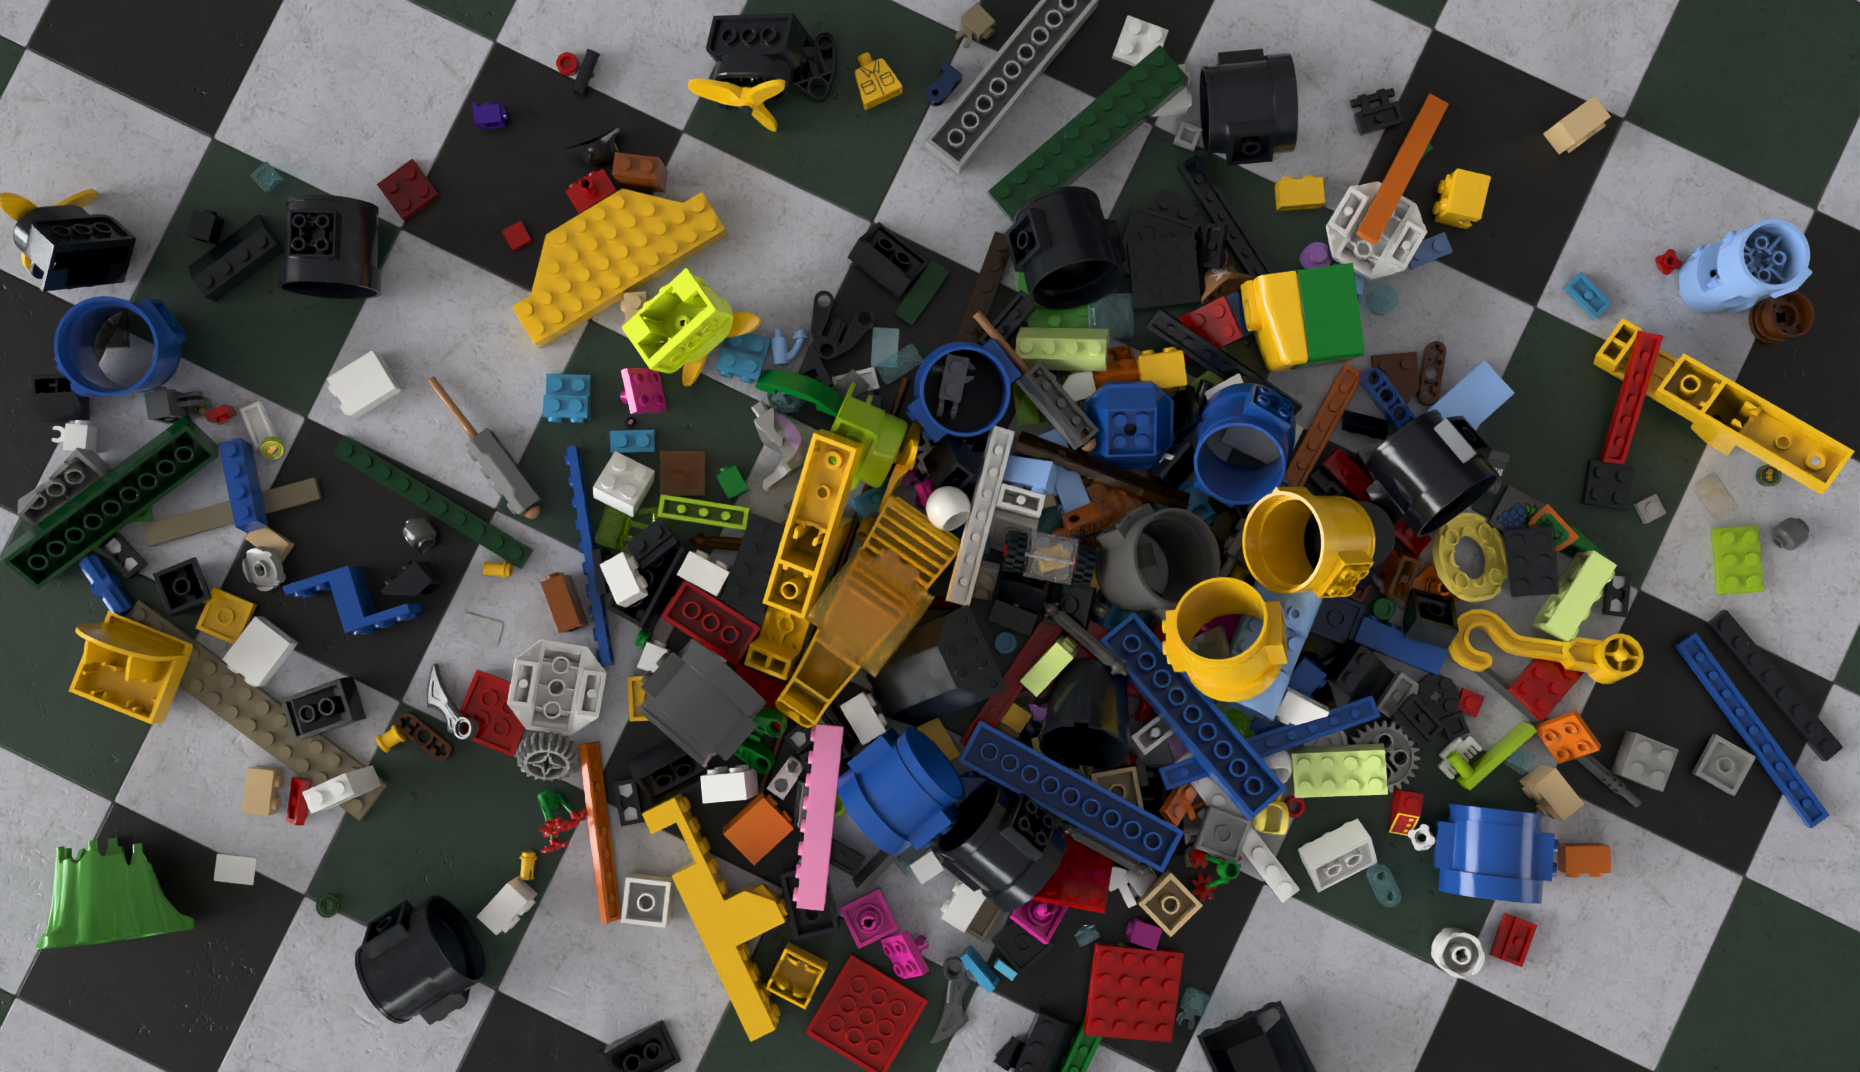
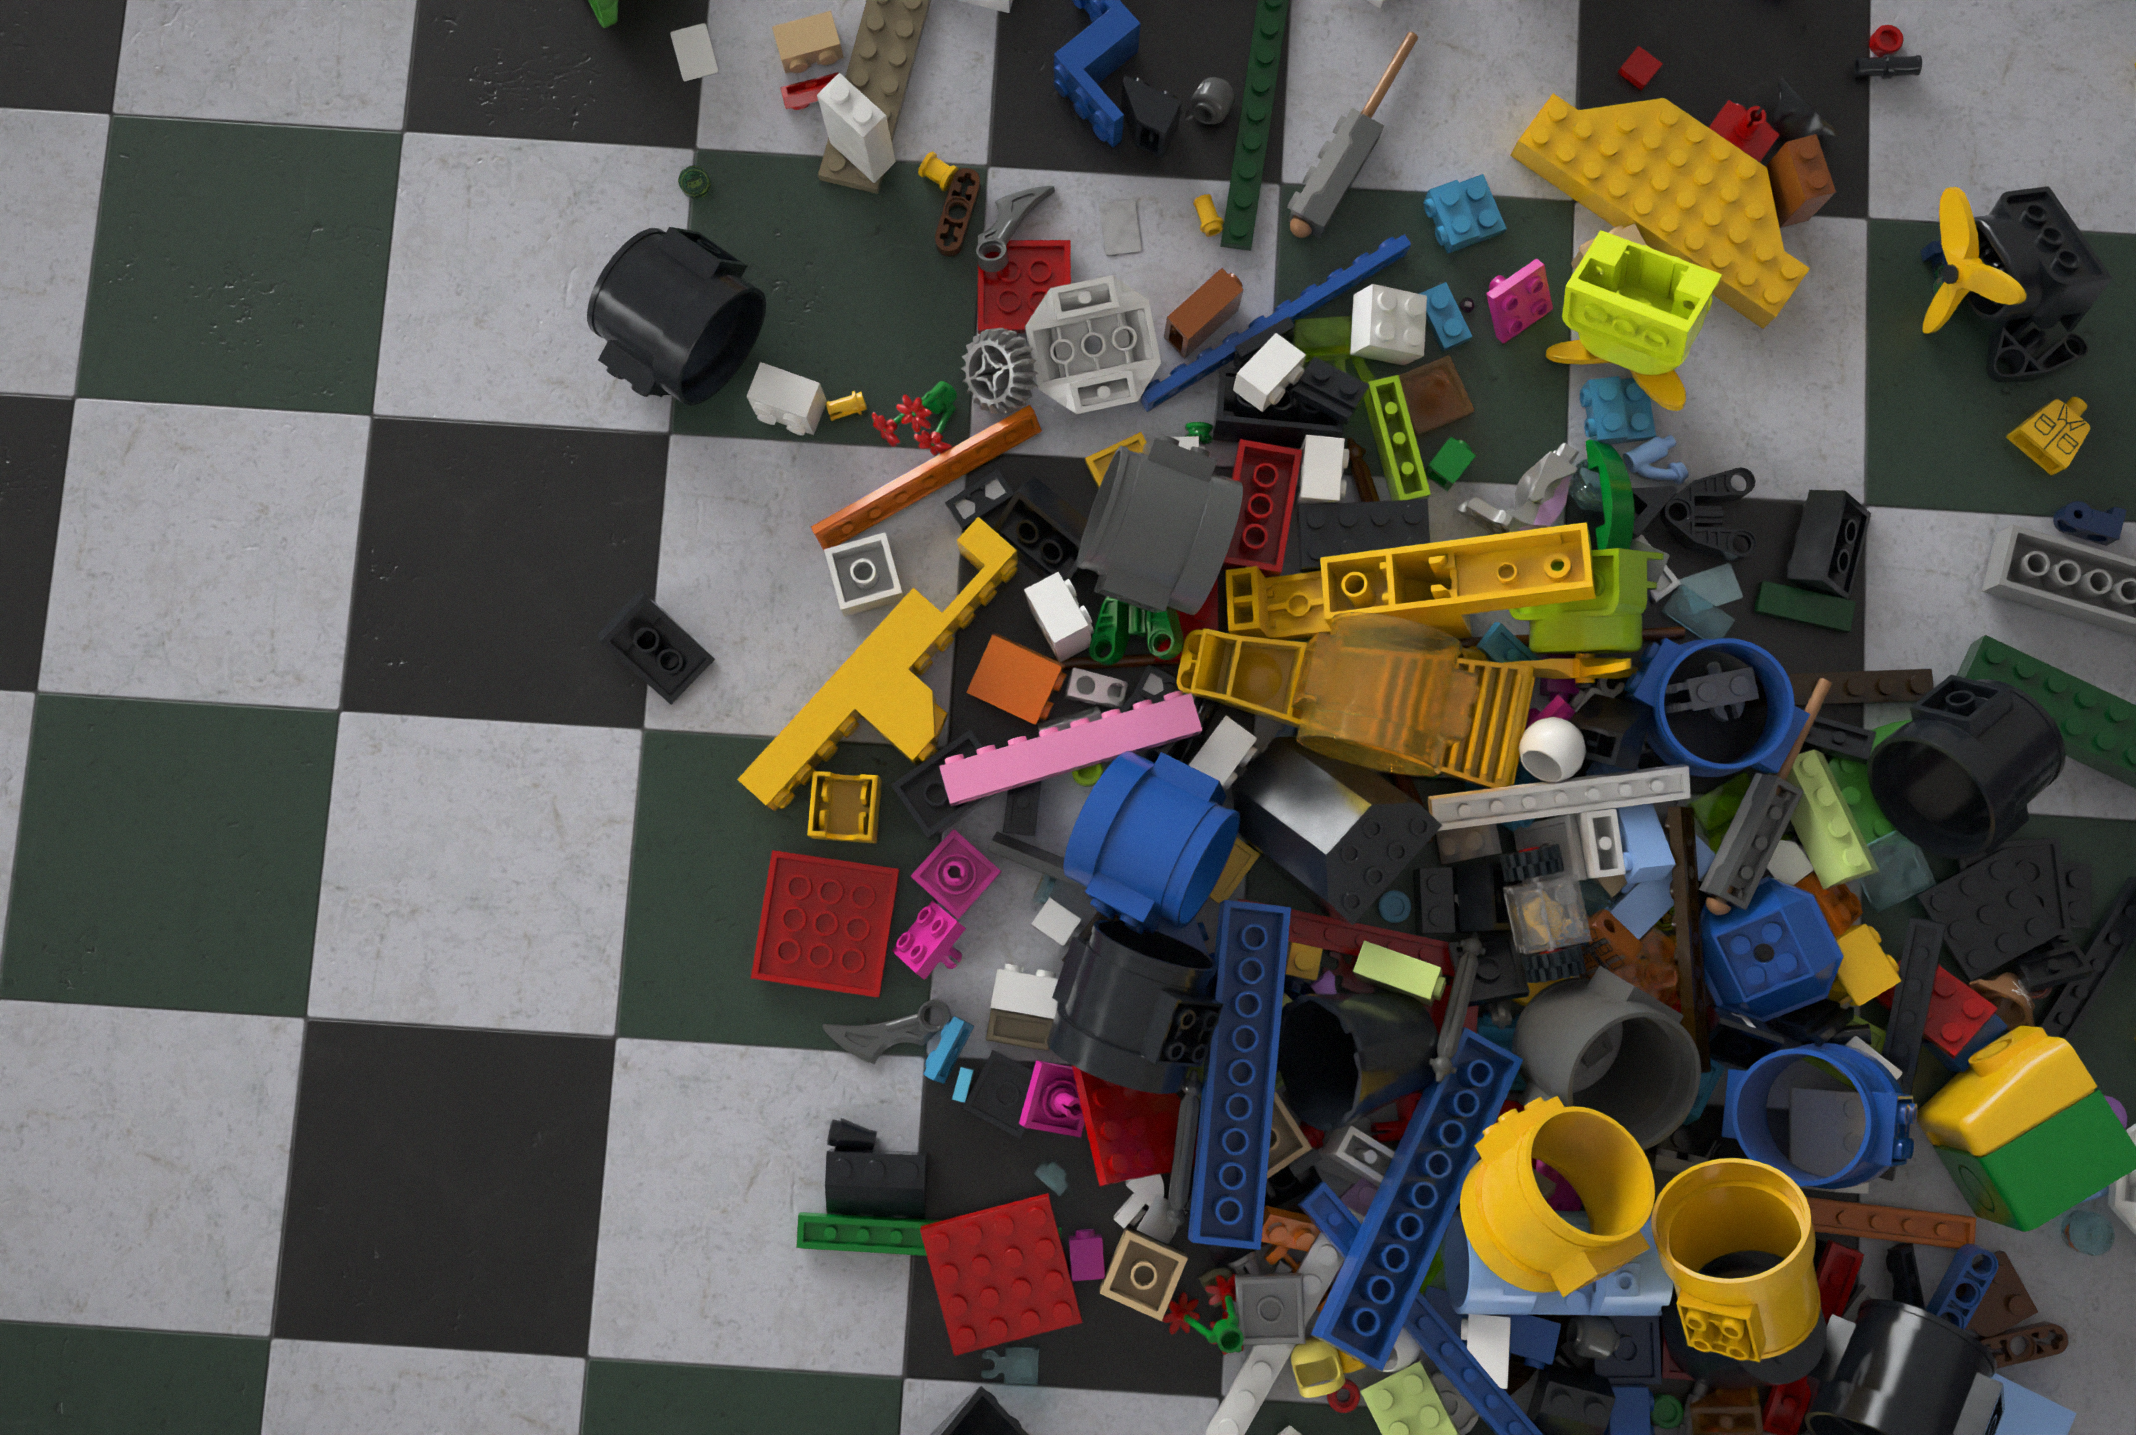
camera: 65 degrees right, 5 degrees down
black slope [281,676,366,742] -> none
none -> dark grey head [1566,1315,1620,1360]

